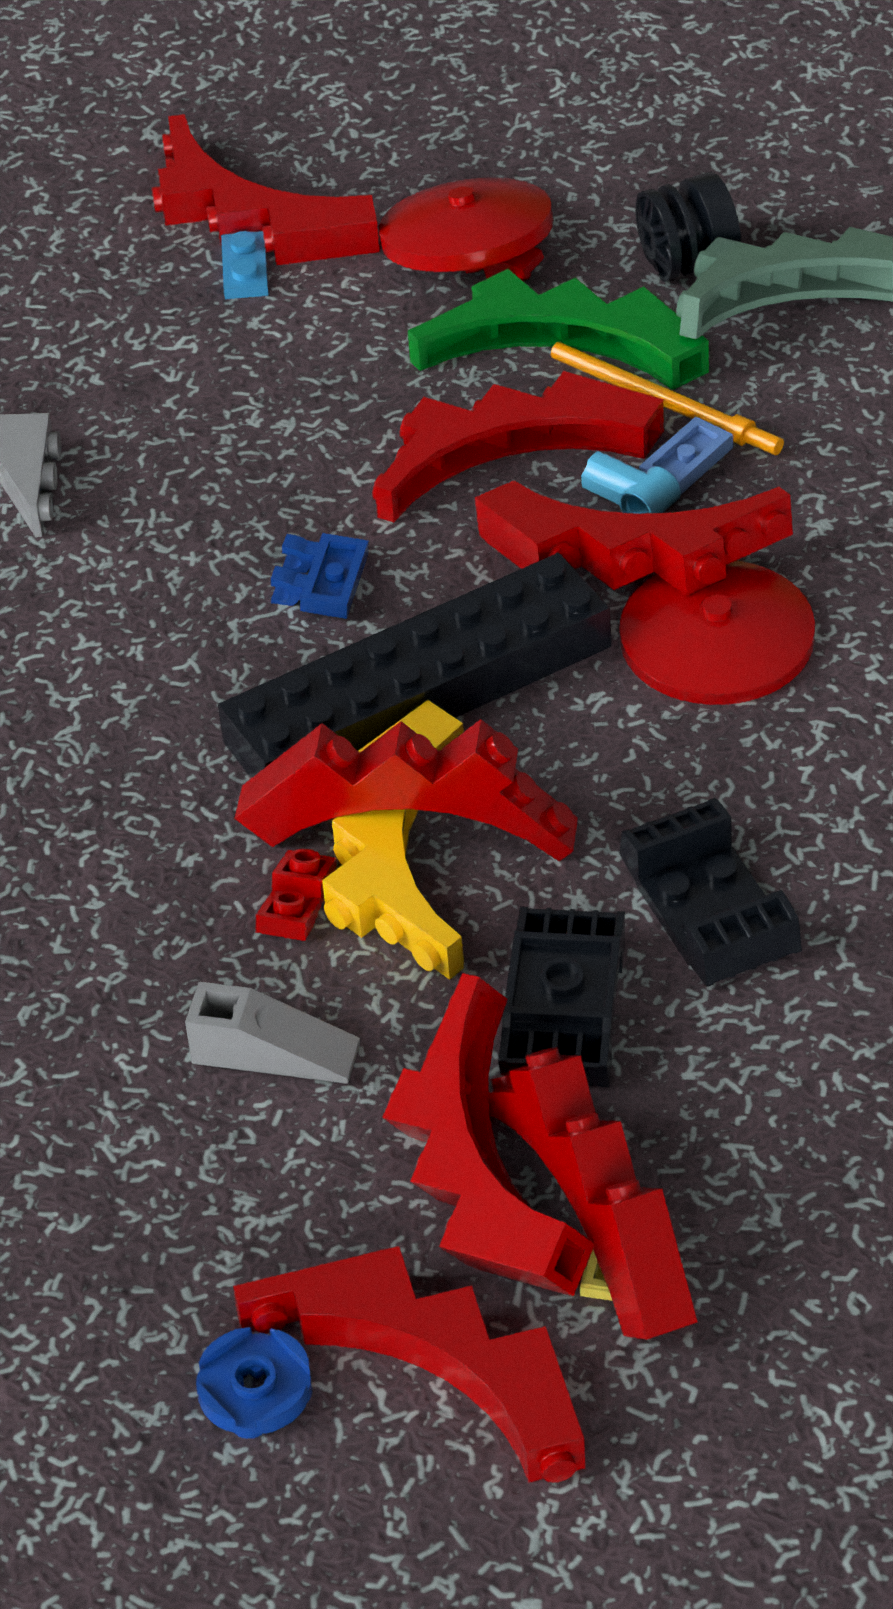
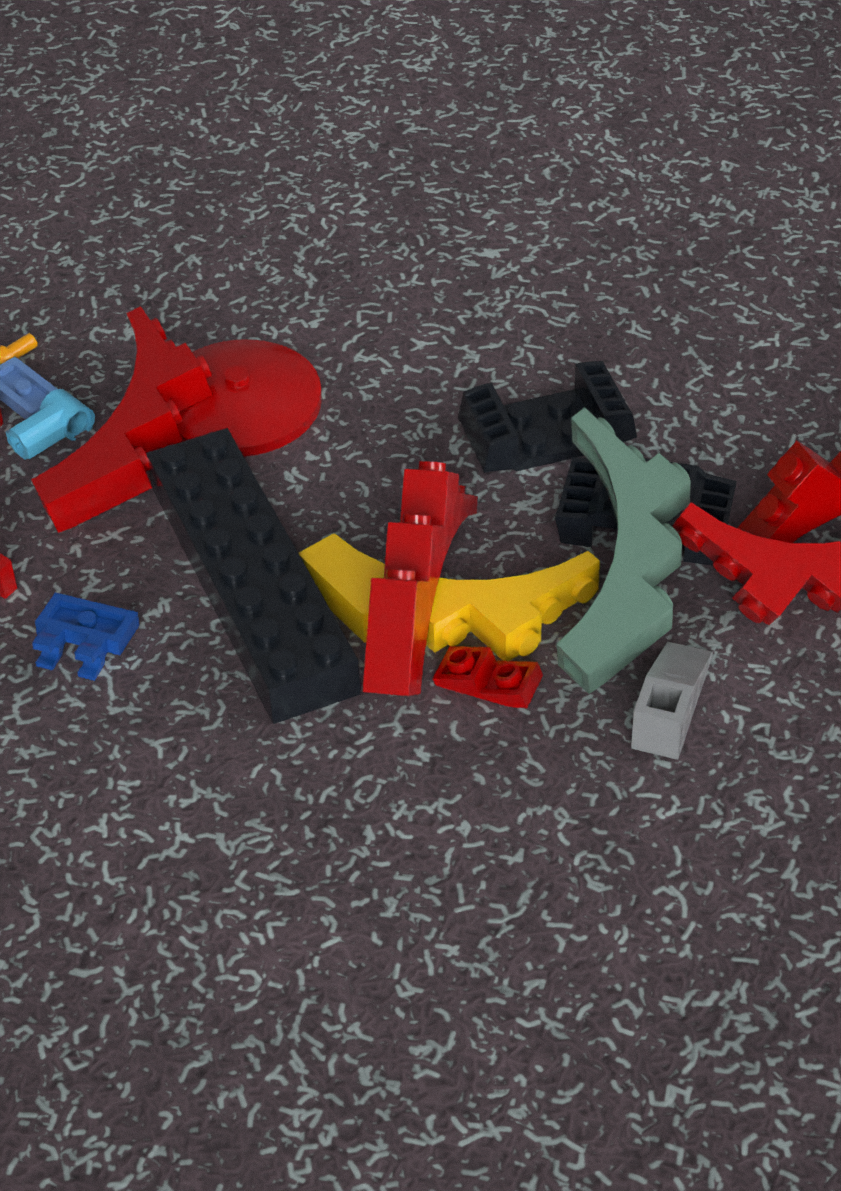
camera: 85 degrees left, 0 degrees up
none -> sand green arch [556,408,691,694]

